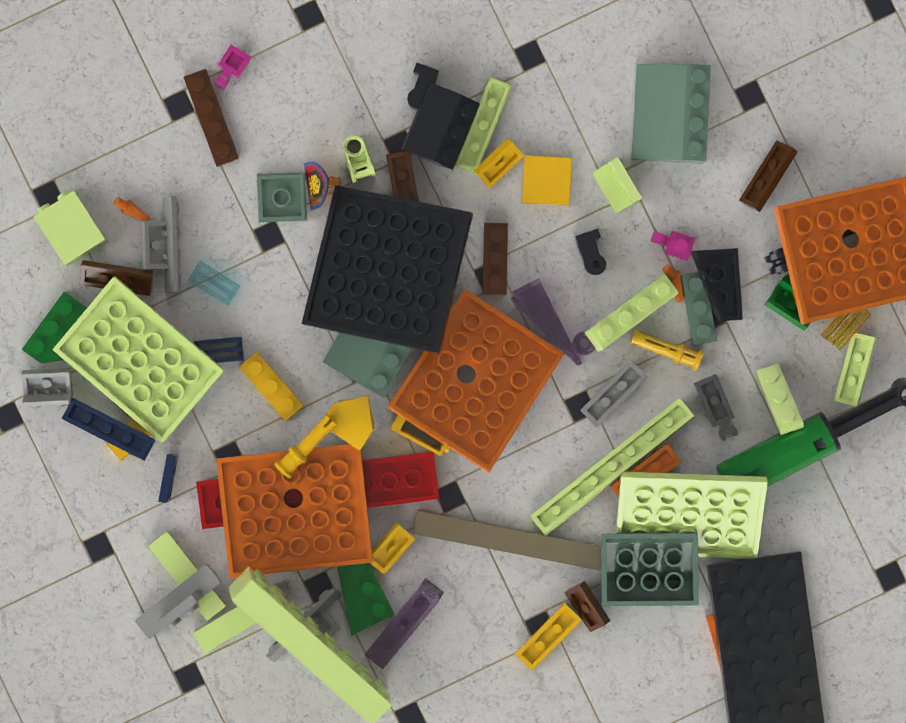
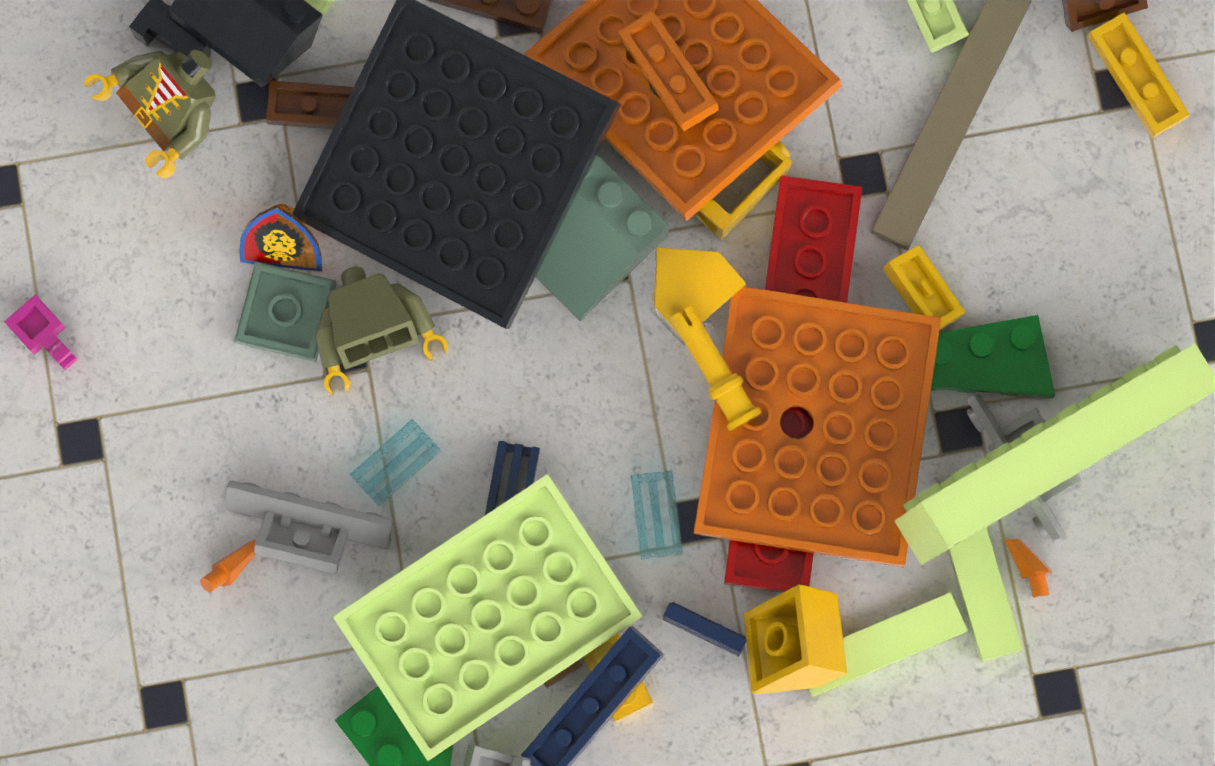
camera: 75 degrees left, 10 degrees down
yellowish green panel [33,190,108,266] -> none
reddish brown plate [79,260,154,296] -> none
light grey bracket [135,564,221,639] -> none
reddish brown plate [183,69,239,167] -> none
yellow plate [239,352,304,421] -> none
yellowish green piece [343,136,376,183] -> none
clear purple slope [364,577,444,669] -> none
none -> olive torso [84,50,216,178]
none -> olive torso [315,266,448,395]
none -> orange plate [618,10,719,132]
none -> clear light blue tile [630,470,683,560]
none -> yellow slope [743,584,847,694]
none -> orange bar [1004,539,1052,598]

